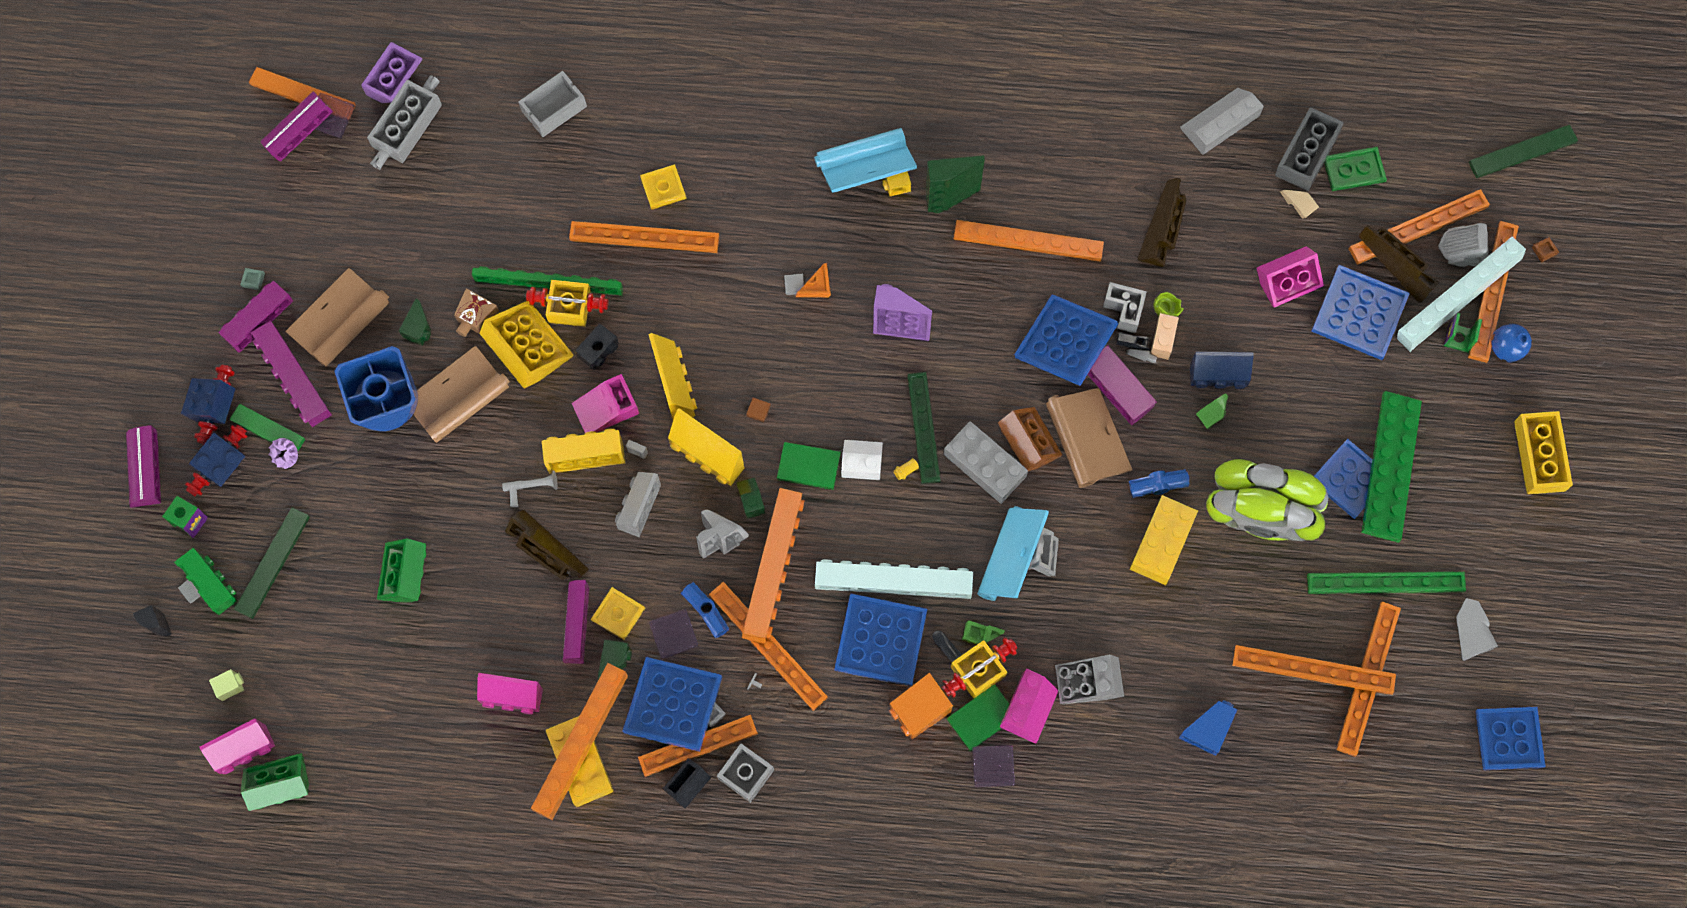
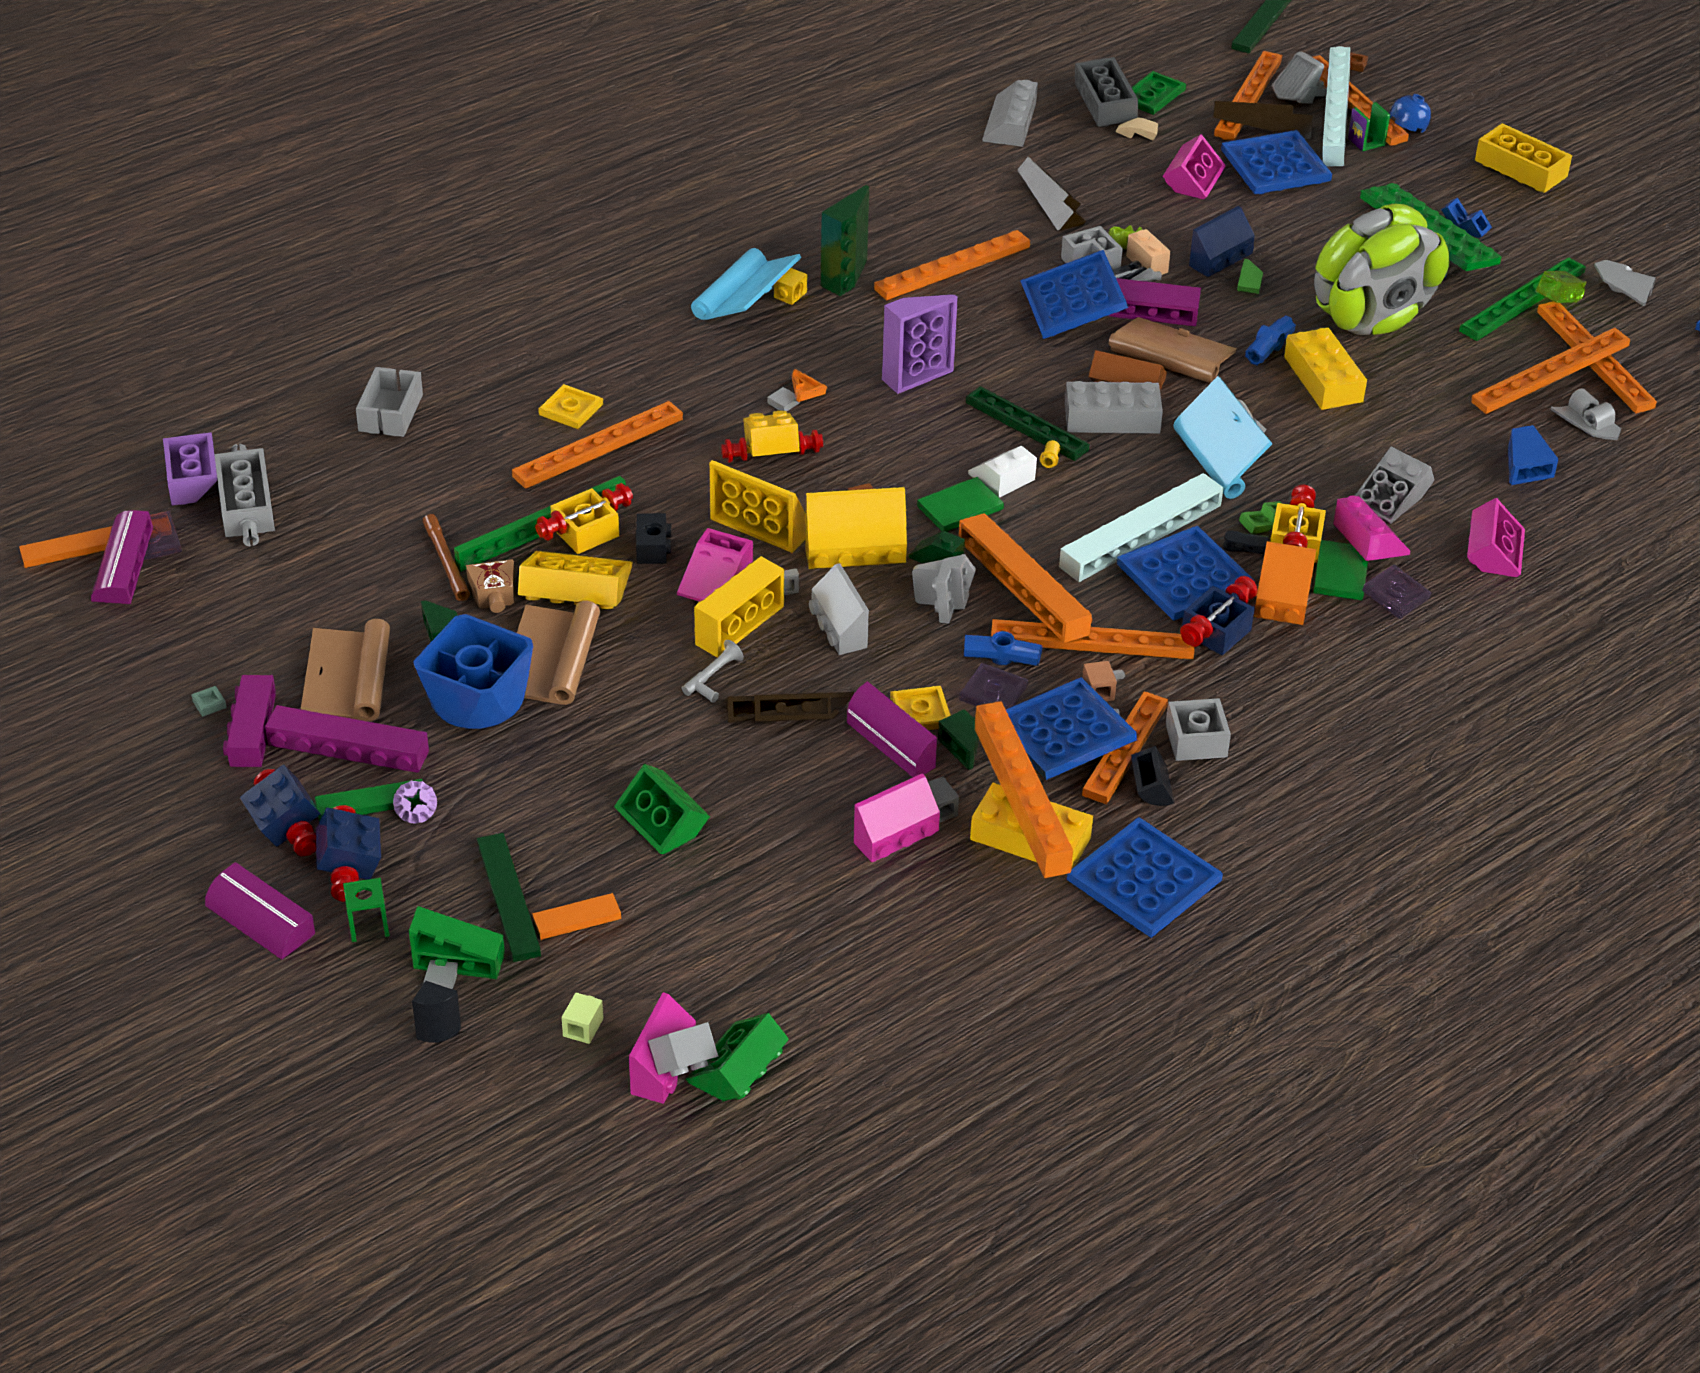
camera: 45 degrees left, 30 degrees down
none -> dark orange piece [423,514,470,601]
none -> orange tile [532,893,621,940]
none -> light grey brick [648,1022,718,1077]
none -> yellow brick [721,411,823,463]
none -> dark grey brick [928,777,959,823]
none -> blue plate [1067,817,1223,938]
none -> nougat brick [1083,661,1117,701]
none -> dark blue brick [1180,576,1258,656]
none -> blue slope [1441,197,1492,238]
none -> dark pink slope [1467,498,1525,577]
none -> clear neon green brick [1536,271,1587,303]
none -> light grey panel [1551,388,1621,440]

